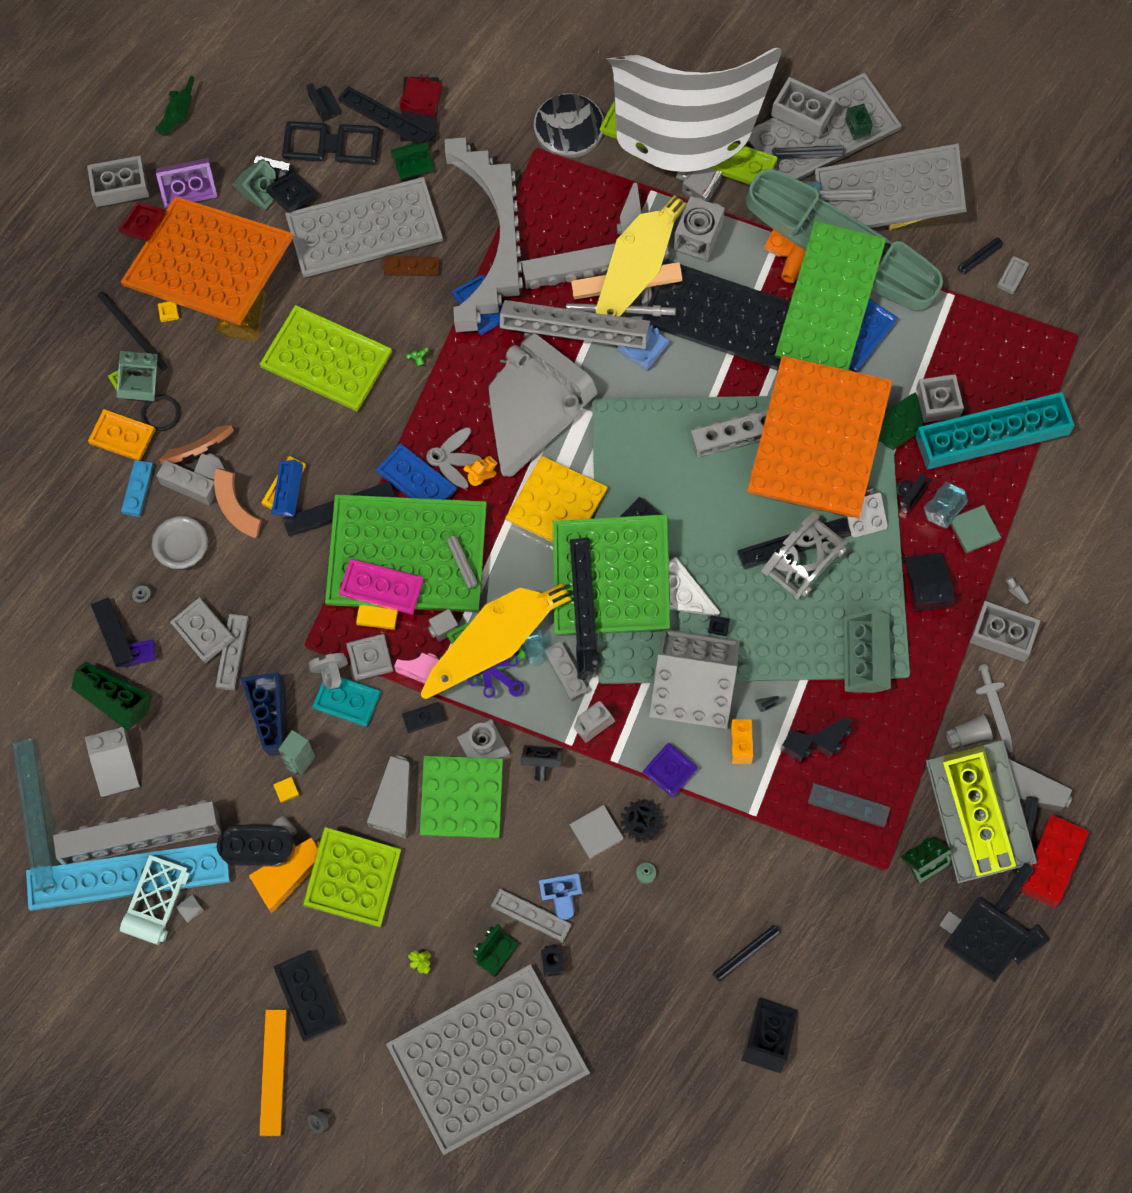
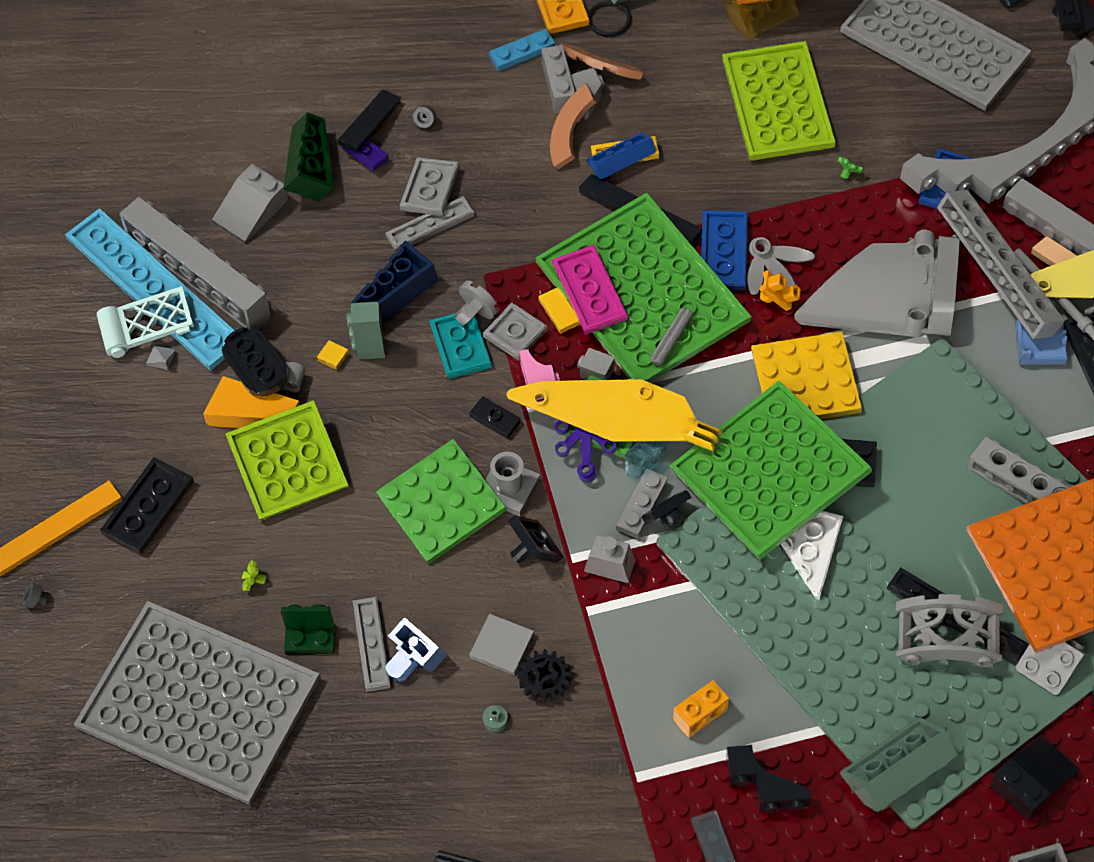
camera: 55 degrees right, 10 degrees down
clear light blue tile [13,739,55,892] -> none
light grey piece [151,516,208,569] -> none
light grey slope [367,756,411,839] -> none
reddish brown plate [384,256,439,277] -> none
dark green bracket [391,142,434,181] -> none
black brick [541,945,564,978] -> none
black tile [570,537,597,652] -> none
dark purple tile [643,742,698,798] -> none
light grey bracket [649,630,740,729] -> none
black slope [708,615,730,637] -> none
black slope [755,696,779,712] -> none

